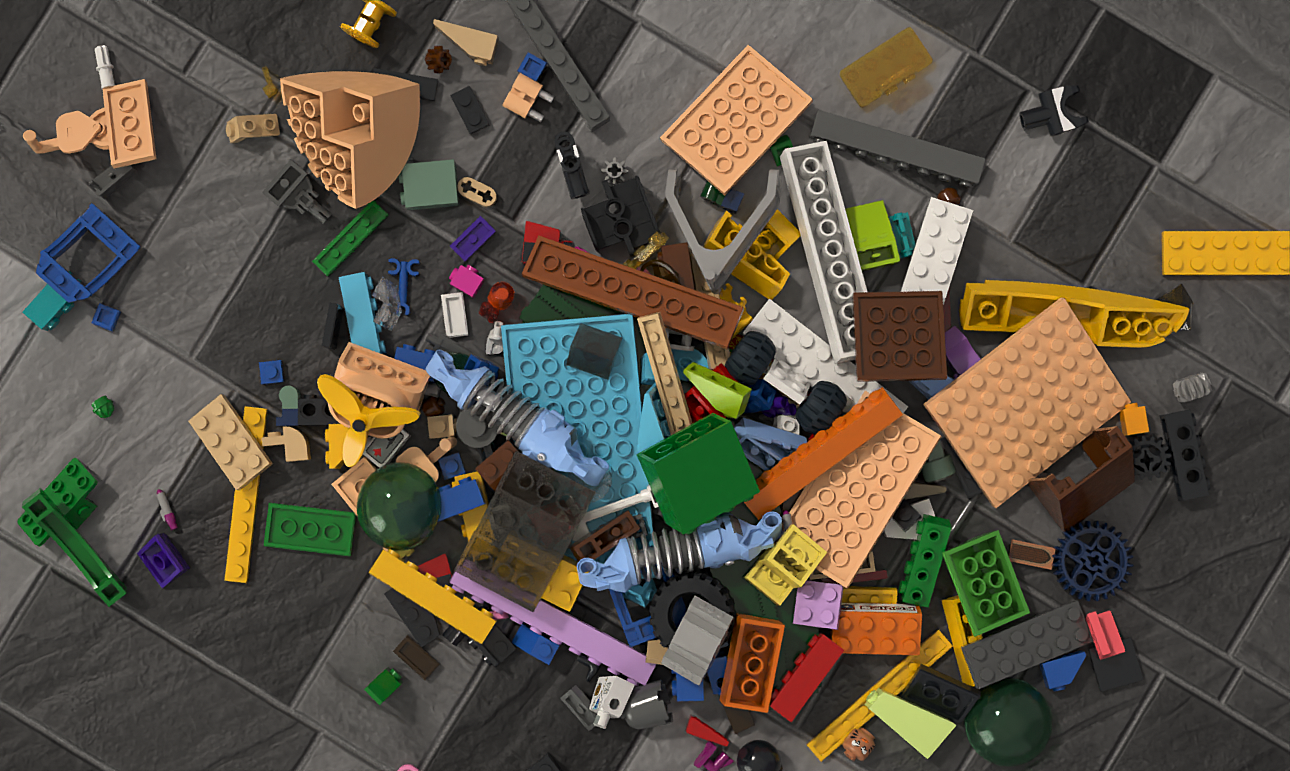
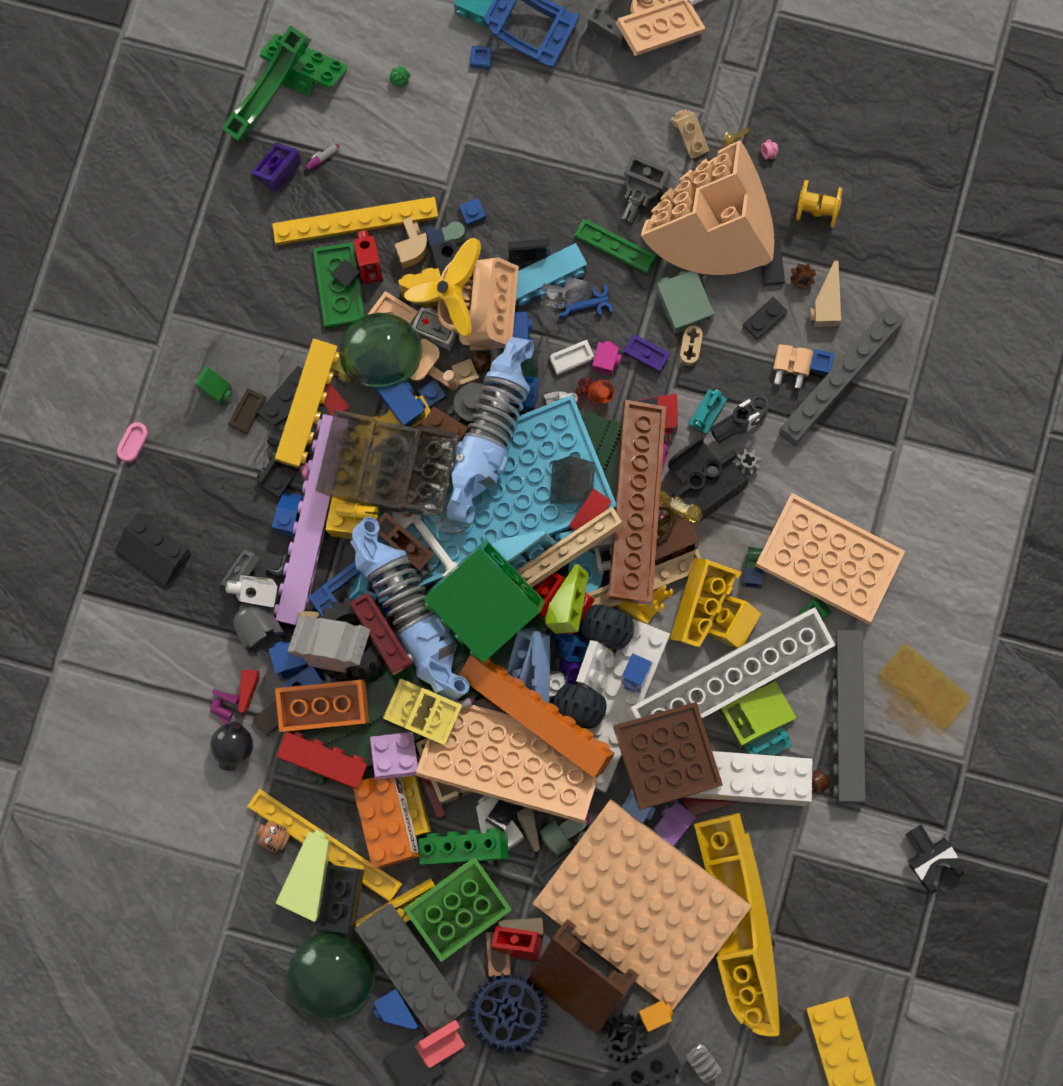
camera: 80 degrees right, 10 degrees down
tan plate [188,394,273,491] -> none
light grey piece [665,169,781,294] -> none
none -> black tile [331,259,360,289]
none -> yellow axle [335,503,379,520]
none -> dark red tile [350,592,412,676]
none -> red torso [353,231,383,284]
none -> red slope [491,926,543,962]
none -> dark tan slope [499,918,544,937]
none -> red slope [568,489,611,531]
none -> blue brick [621,653,652,693]
none -> teal hinge [688,389,727,434]
none -> bright pink plate [761,139,778,160]

